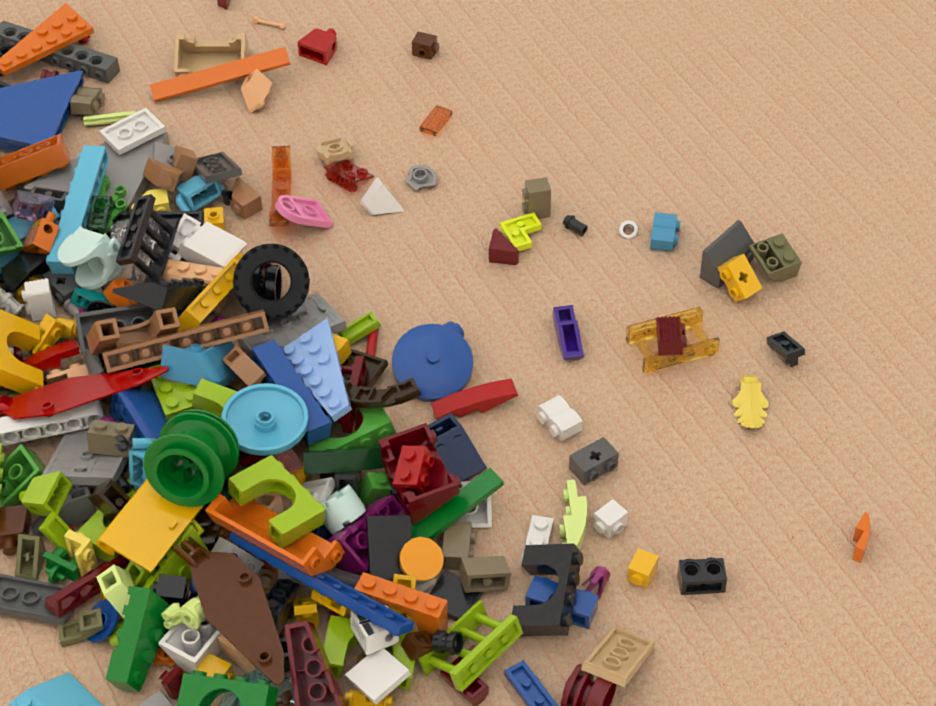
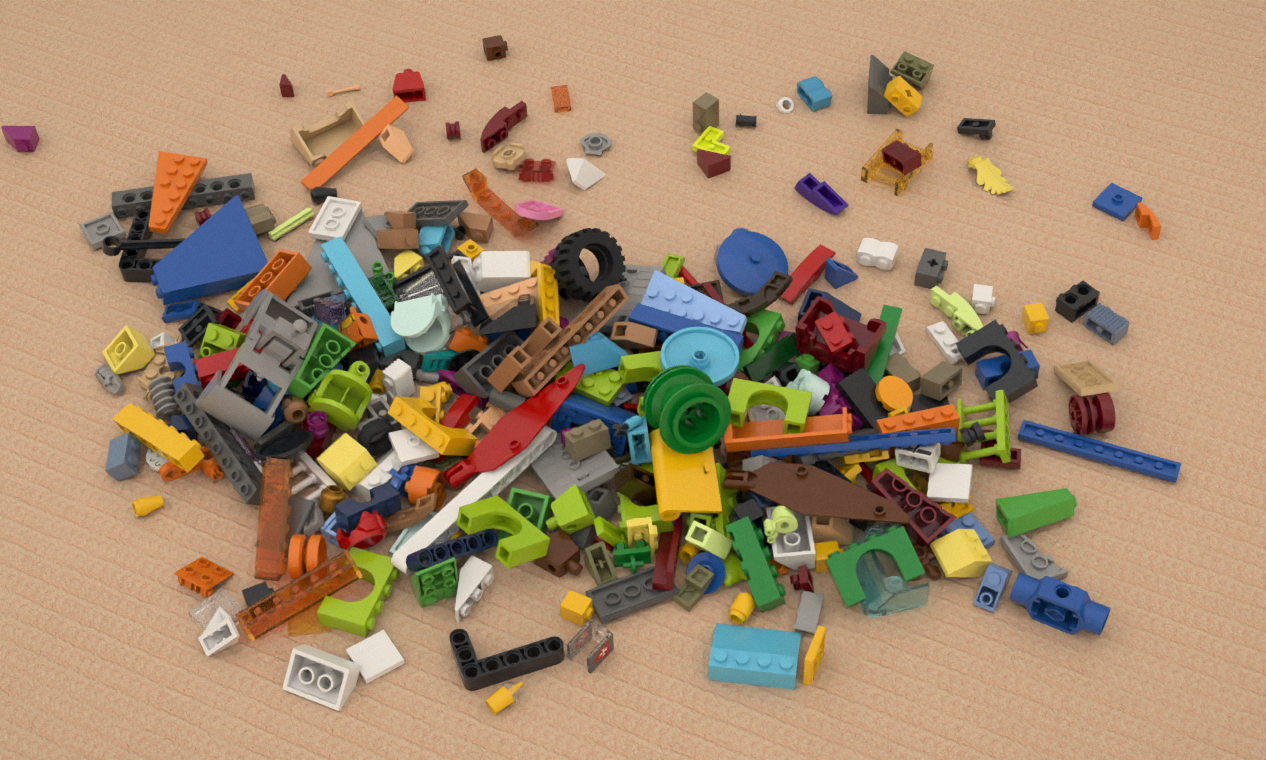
camera: 35 degrees left, 0 degrees up
none -> black cone [311,186,337,204]
none -> dark red wheel [445,121,461,139]
none -> dark red slope [480,101,527,153]
none -> yellow brick [728,592,756,625]
none -> blue slope [825,257,859,289]
none -> sand blue brick [1083,303,1129,345]
none -> blue plate [1092,183,1142,221]

